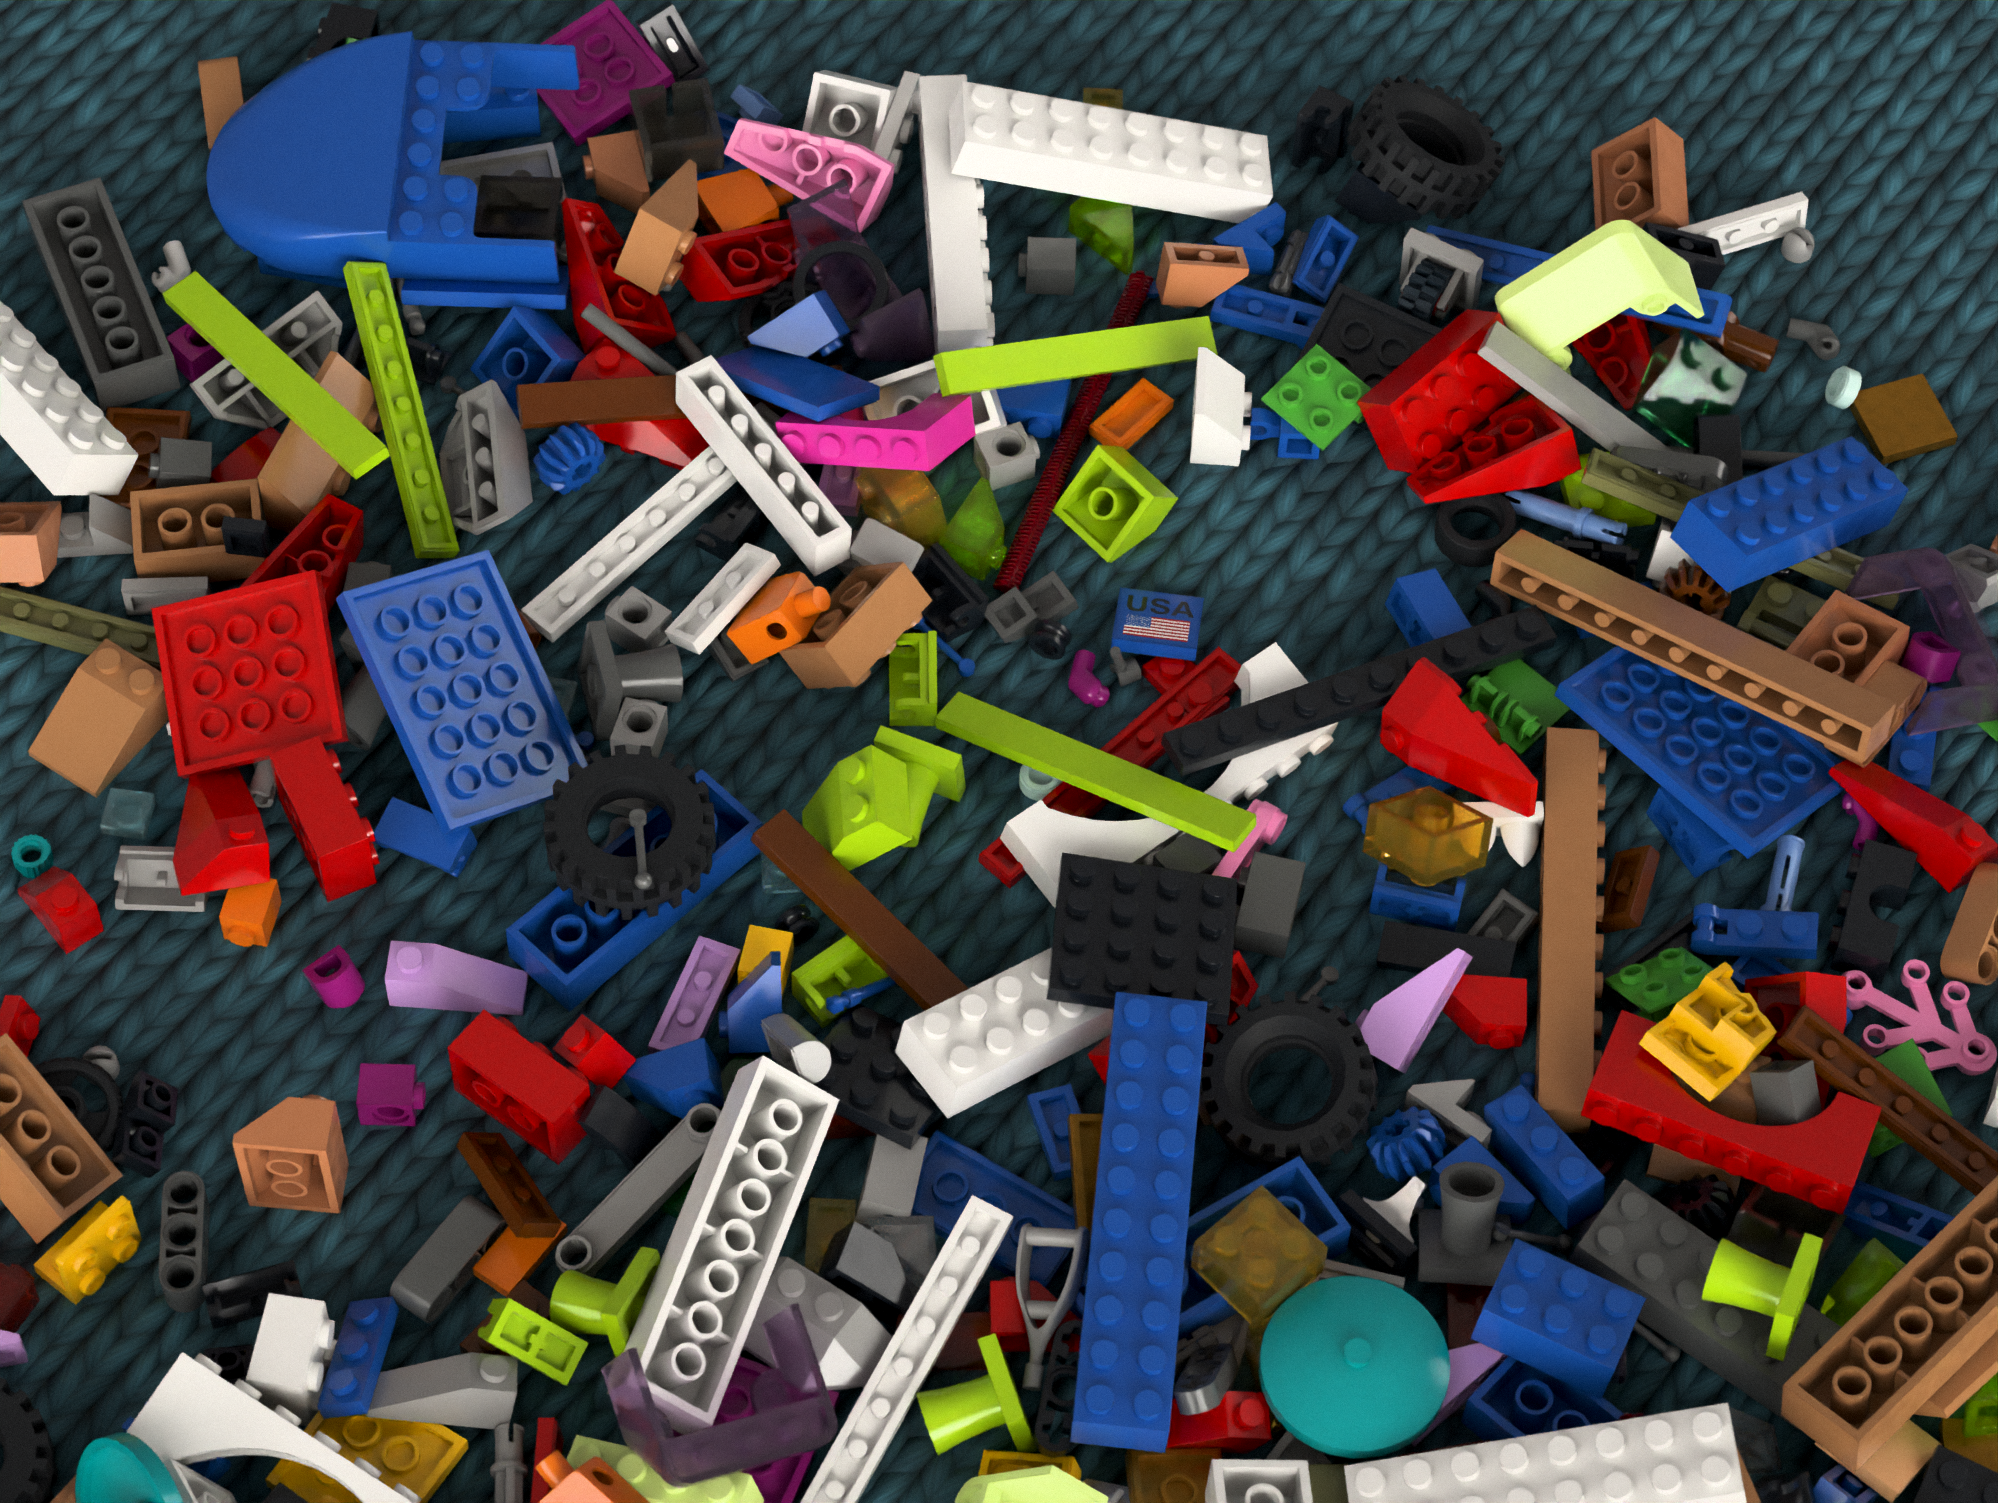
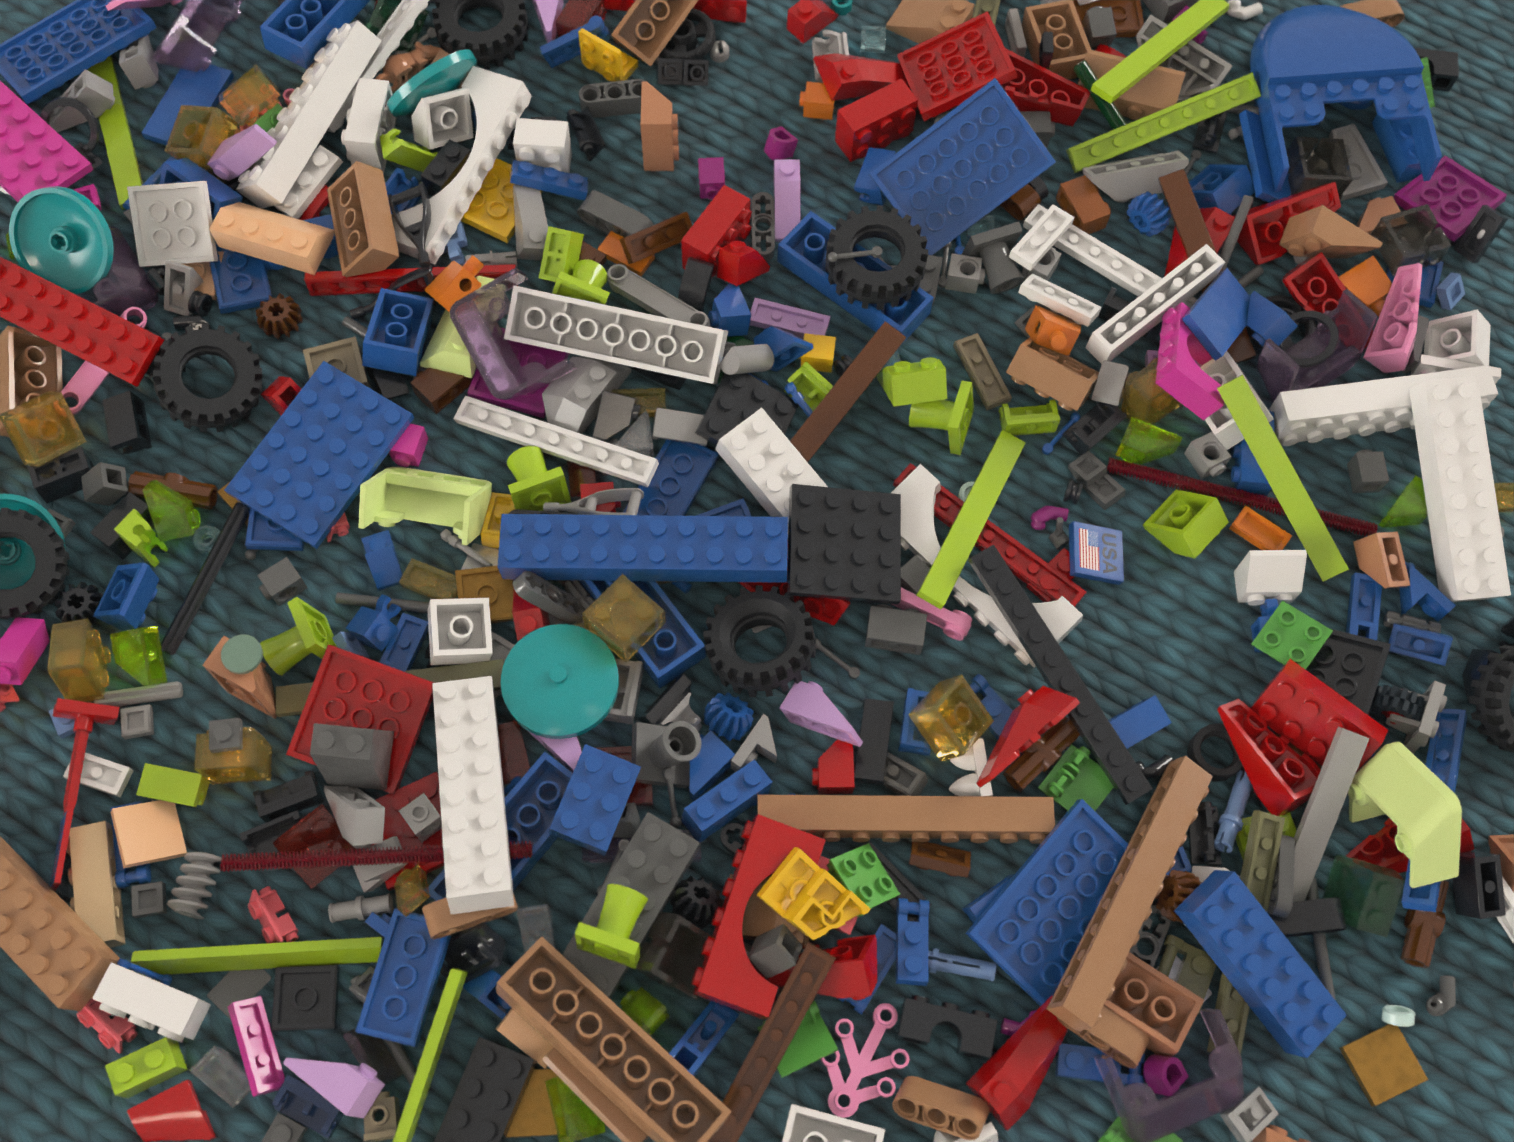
camera: 85 degrees right, 10 degrees up
none -> blue plate [540,16,611,68]
none -> dark grey beam [751,192,775,261]
none -> dark tan tile [953,333,1012,410]
none -> white plate [1009,205,1074,271]
none -> dark orange brick [1056,175,1111,234]
none -> dark green axle [1074,60,1127,130]

